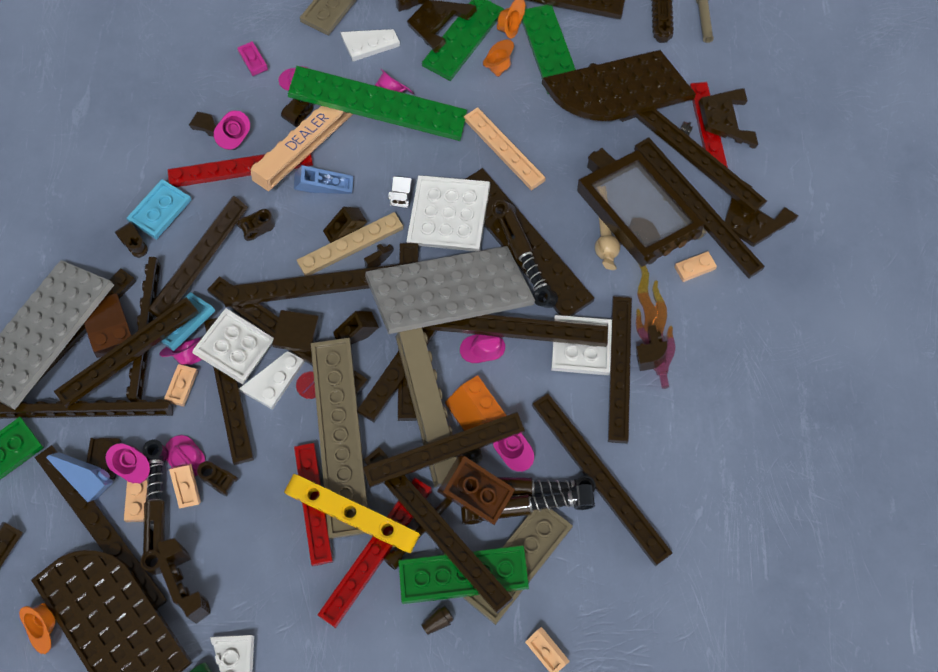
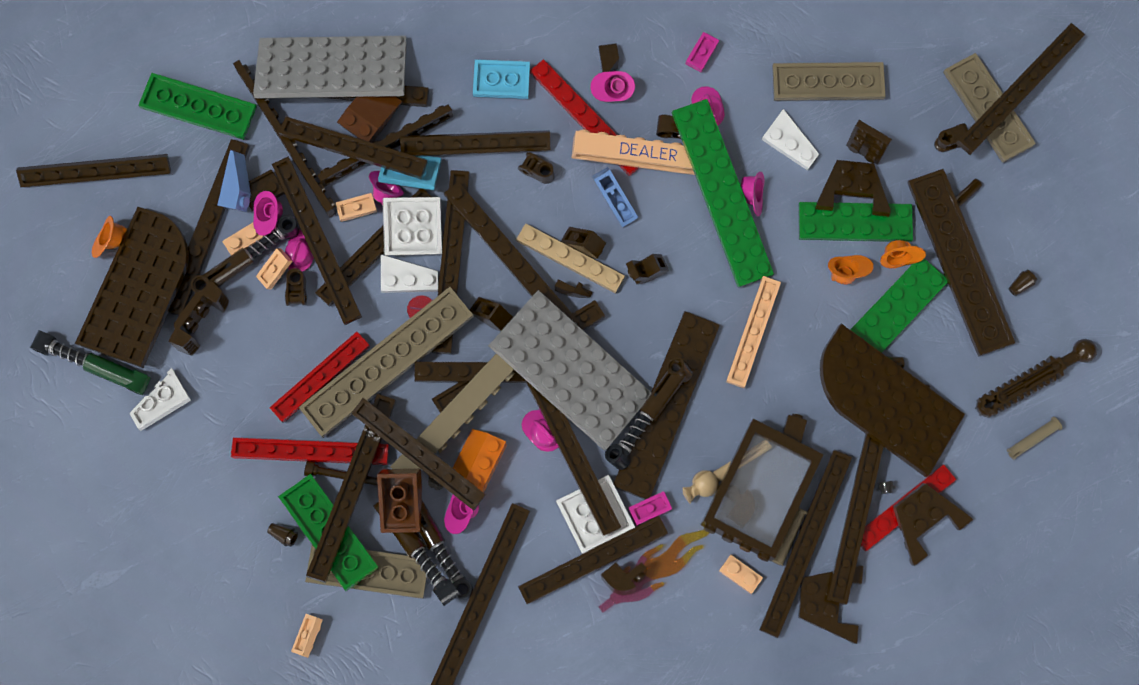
camera: 60 degrees right, 10 degrees up
dark brown piece [115,222,148,258] -> none
dark brown tile [272,310,319,353] -> none
yellow beam [284,474,420,554] -> none
white plate [406,175,490,251] -> none
none -> dark brown plate [272,156,362,325]
none -> dark pink plate [628,491,672,526]

